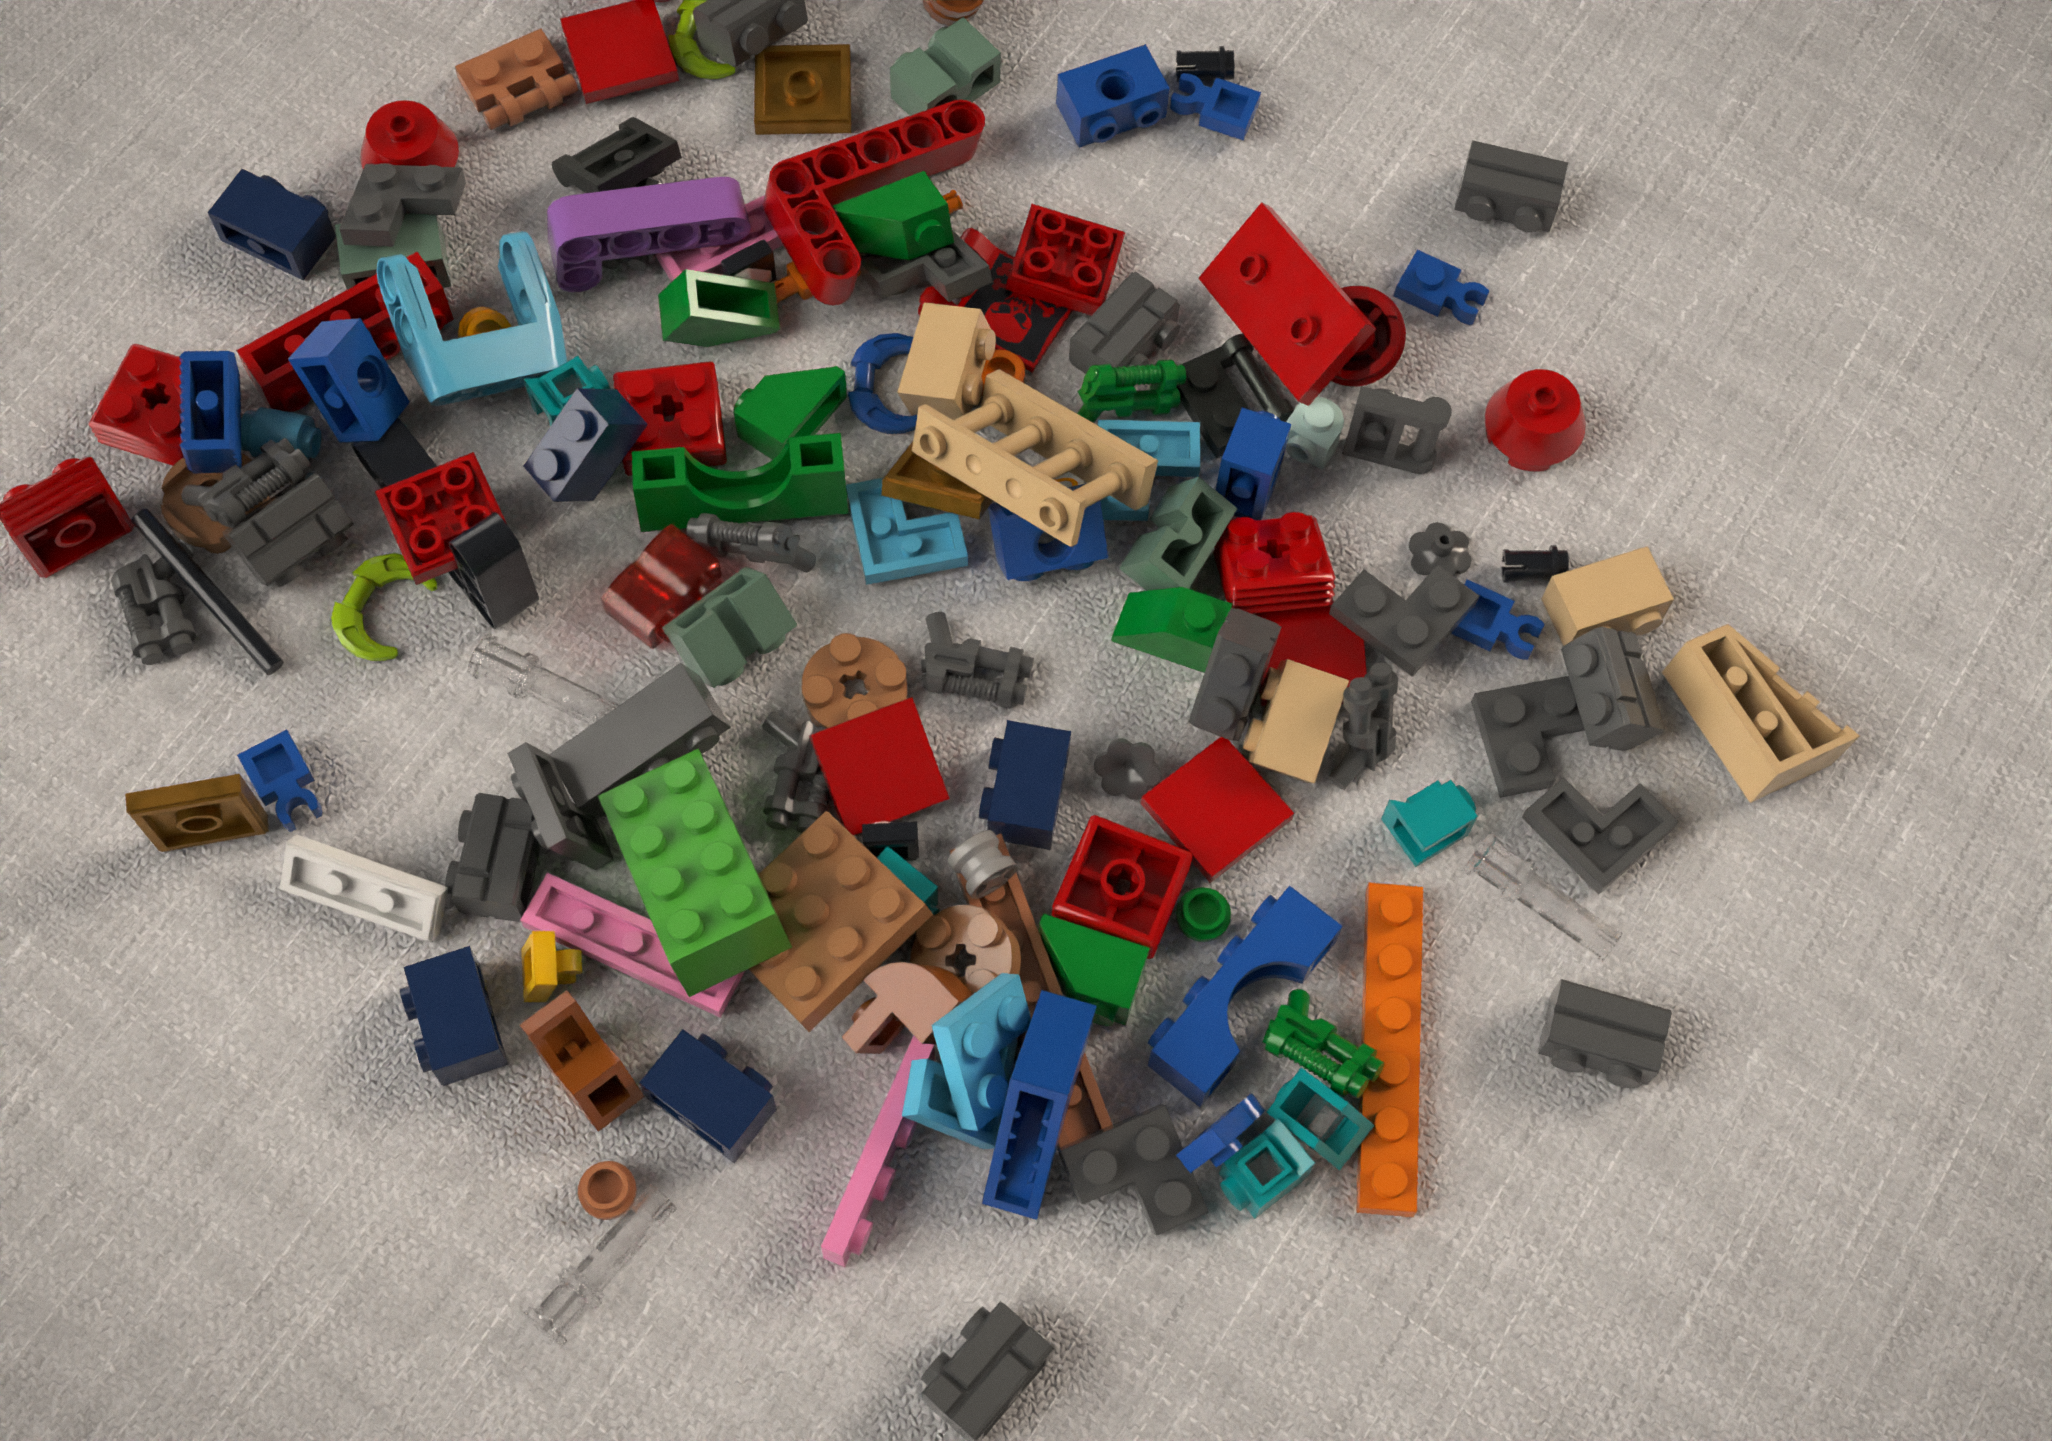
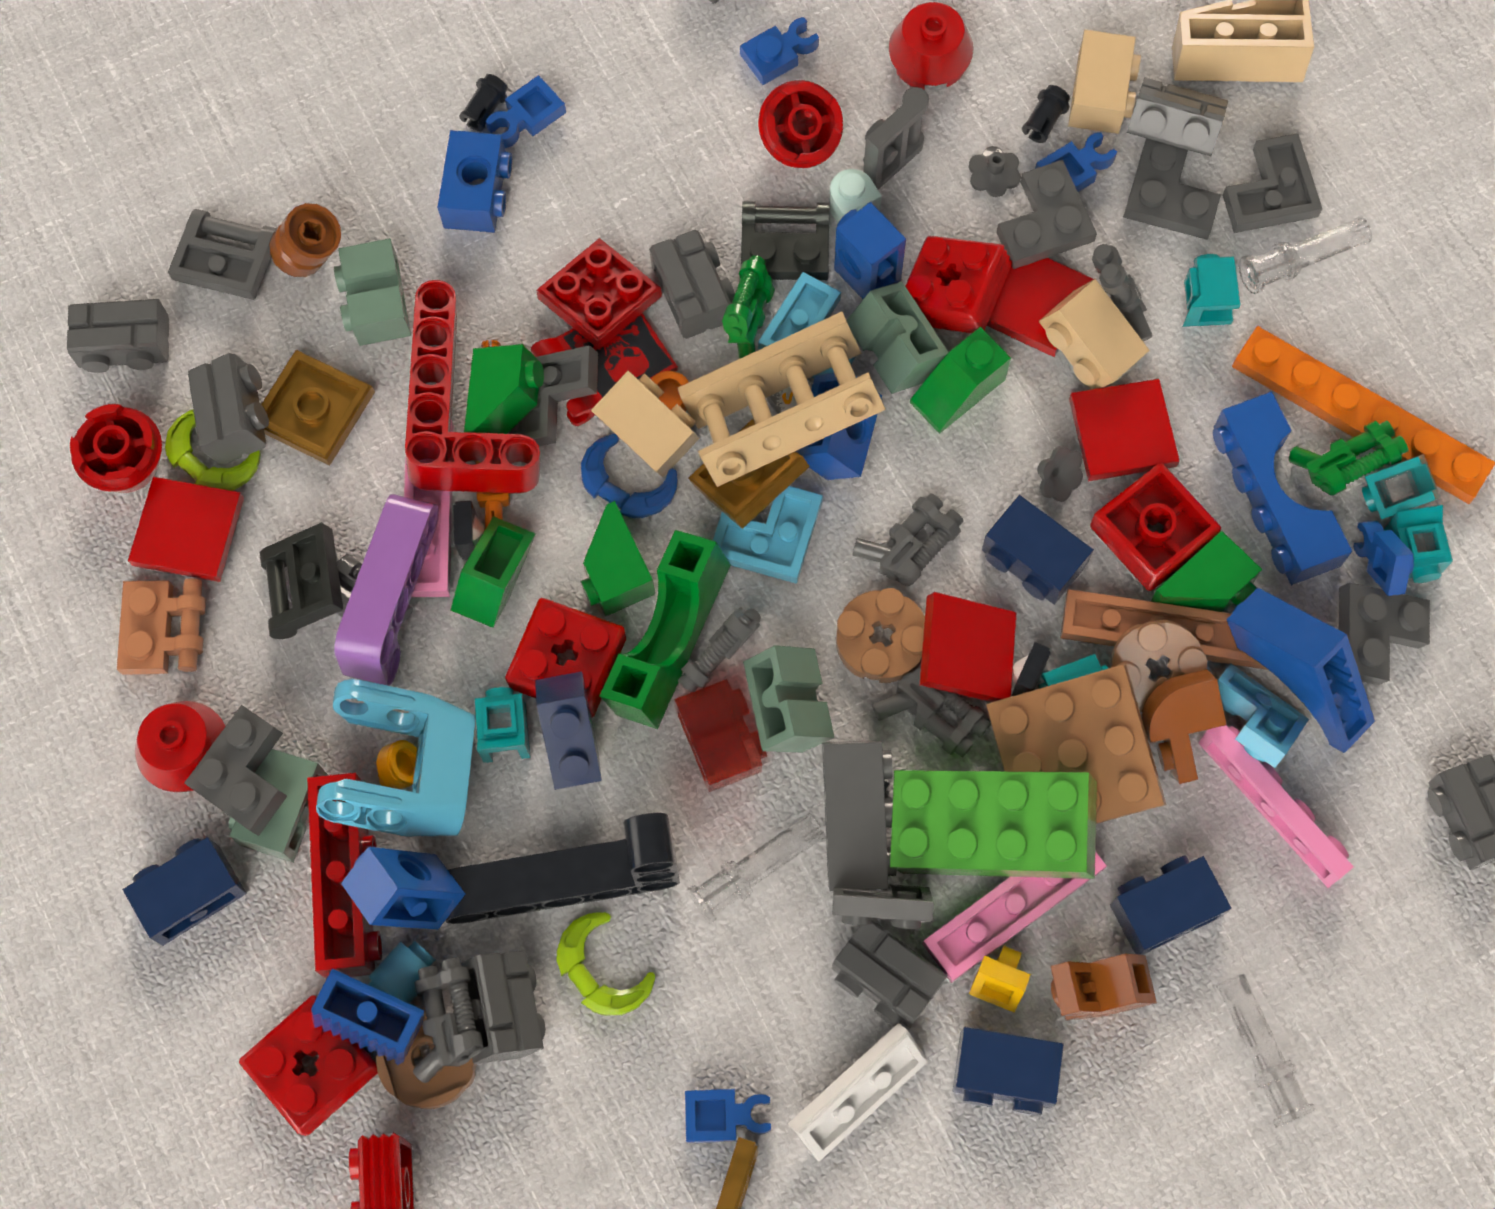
camera: 55 degrees left, 5 degrees up
dark grey piece [111,541,196,665] -> none
black bar [131,508,284,675] -> none
red tile [375,452,507,585] -> none
nougat plate [578,1161,637,1220] -> none
medium azure plate [931,973,1031,1131] -> none
light grey wheel [947,830,1018,899] -> none
green plate [1176,887,1231,942] -> none
dark grey brick [1188,608,1282,741] -> none
red plate [1198,202,1376,406] -> none
dark grey brick [1538,979,1672,1088] -> none

